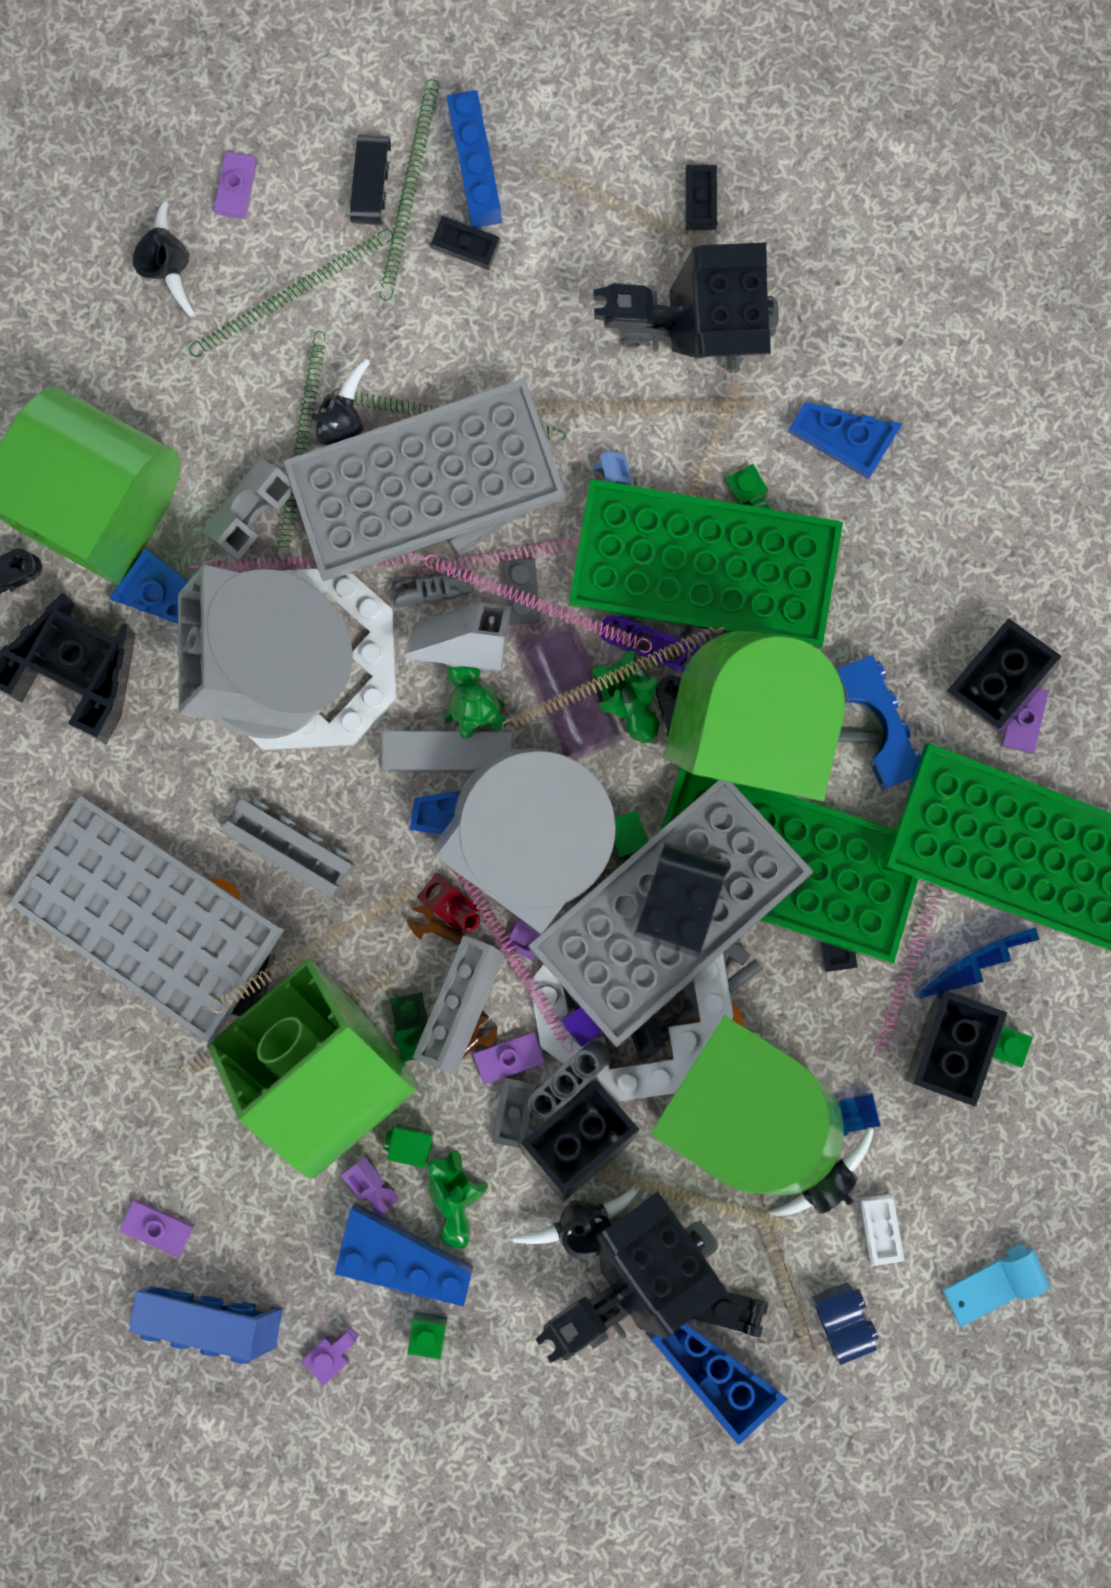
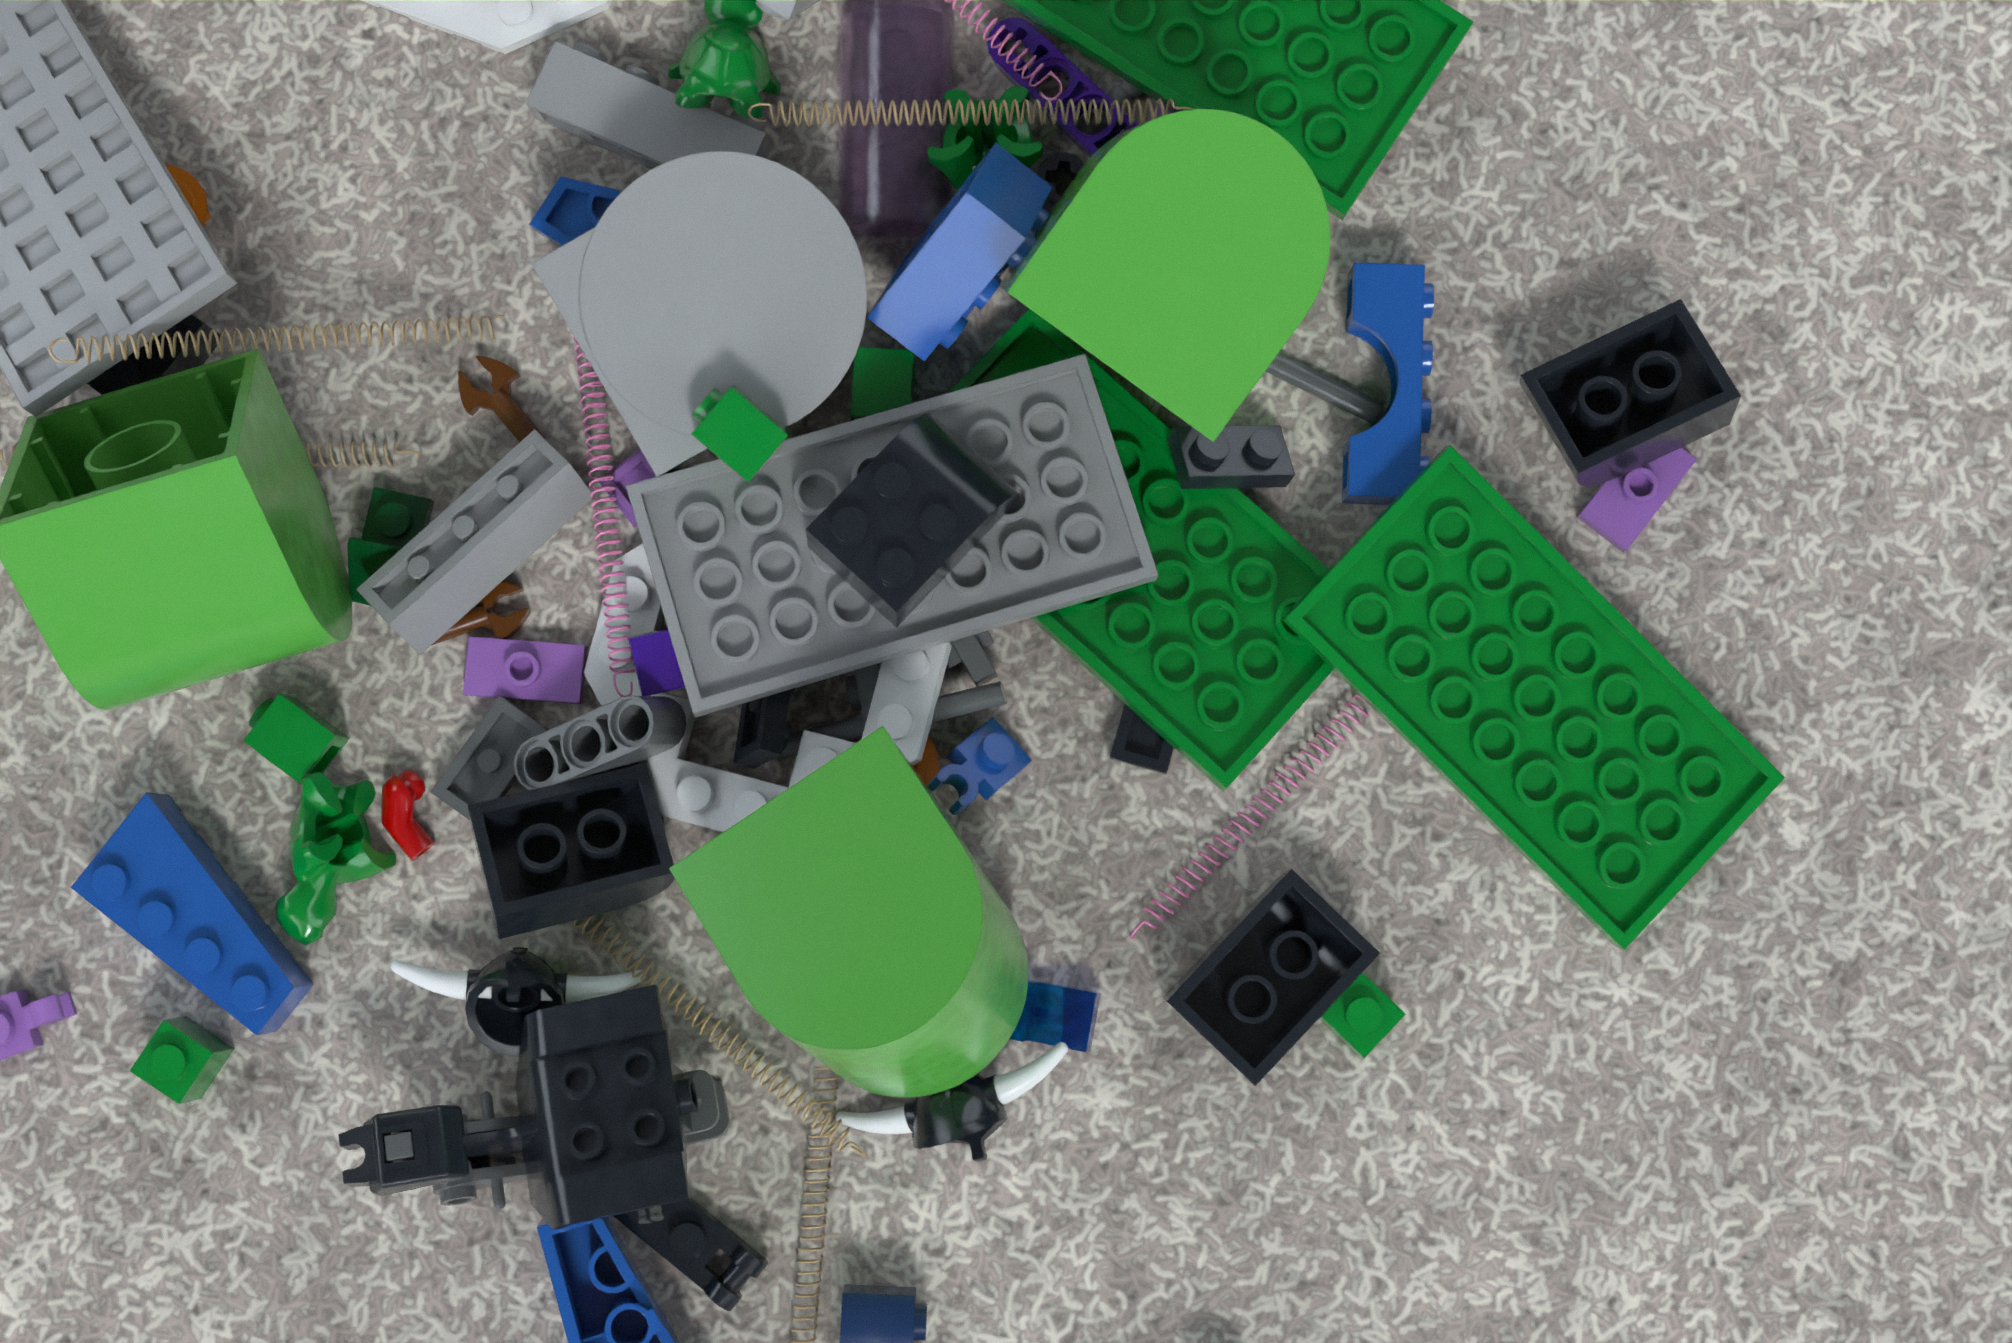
camera: 30 degrees right, 0 degrees up
light grey brick [220,797,355,899] -> none
medium lavender plate [341,1157,399,1216] -> none
dark red bracket [417,873,480,932] -> none
white plate [859,1193,905,1266] -> none
clear blue slope [913,927,1039,999] -> none
none -> red arm [381,770,435,861]
none -> green brick [691,385,790,482]
none -> brick [867,143,1053,361]
none -> blue plate [928,717,1032,815]
none -> black plate [1167,425,1295,489]

